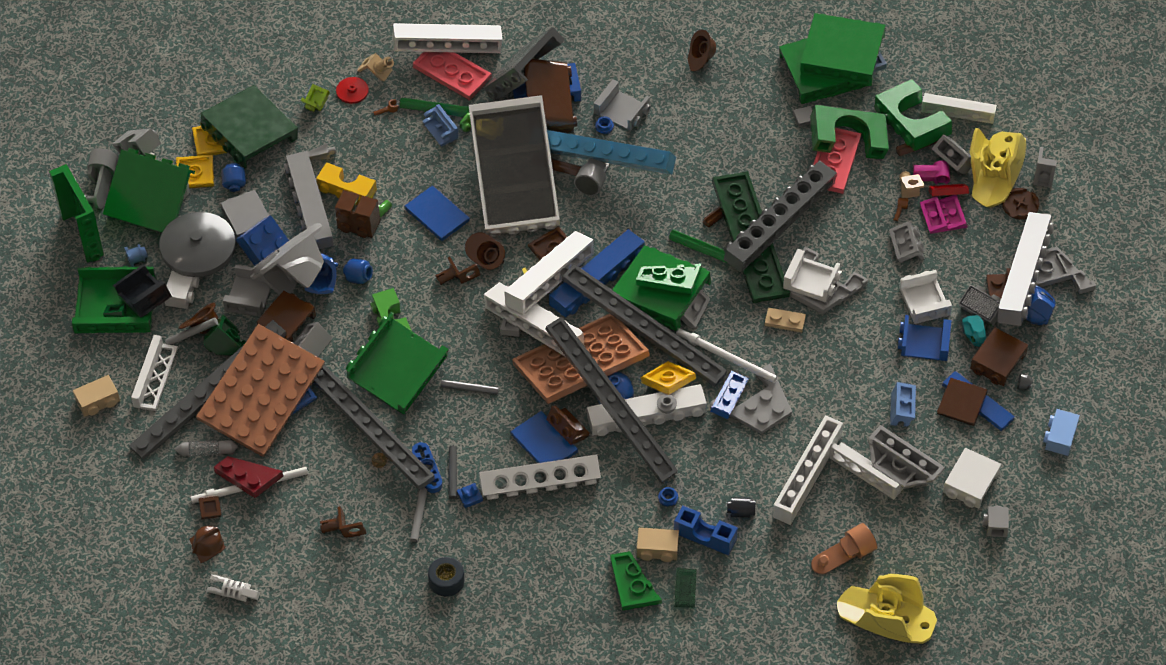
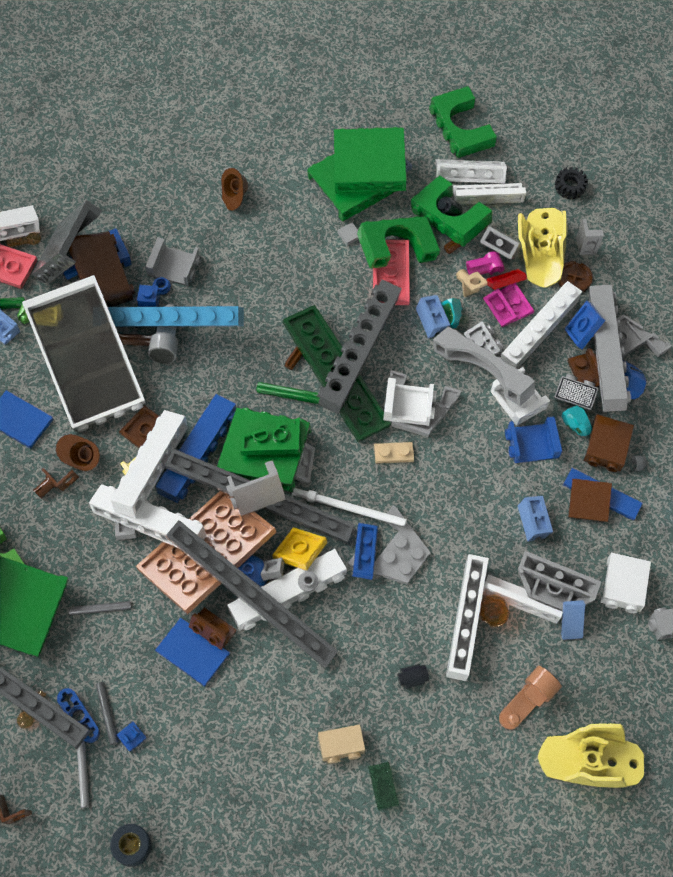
camera: 20 degrees left, 10 degrees up
white brick [479,455,601,500] -> none
green wing [610,551,662,611] -> none
blue plate [658,487,678,506] -> none
blue arch [674,505,738,556] -> none
dark orange hand [893,198,908,221] -> none
none -> clear orange bar [6,232,41,247]
none -> blue brick [137,285,160,307]
none -> light grey panel [226,460,286,516]
none -> light grey plate [261,558,285,581]
none -> medium blue hinge [416,295,450,338]
none -> green arch [429,86,497,158]
none -> light grey arch [433,326,535,406]
none -> white fence [436,159,507,183]
none -> black brick [437,197,462,216]
none -> teal rock [441,298,462,329]
none -> clear orange hair [479,594,510,627]
none -> white brick [500,281,582,369]
none -> black tyre [555,167,588,199]
none -> medium blue tile [561,600,585,640]
none -> blue tile [565,301,606,349]

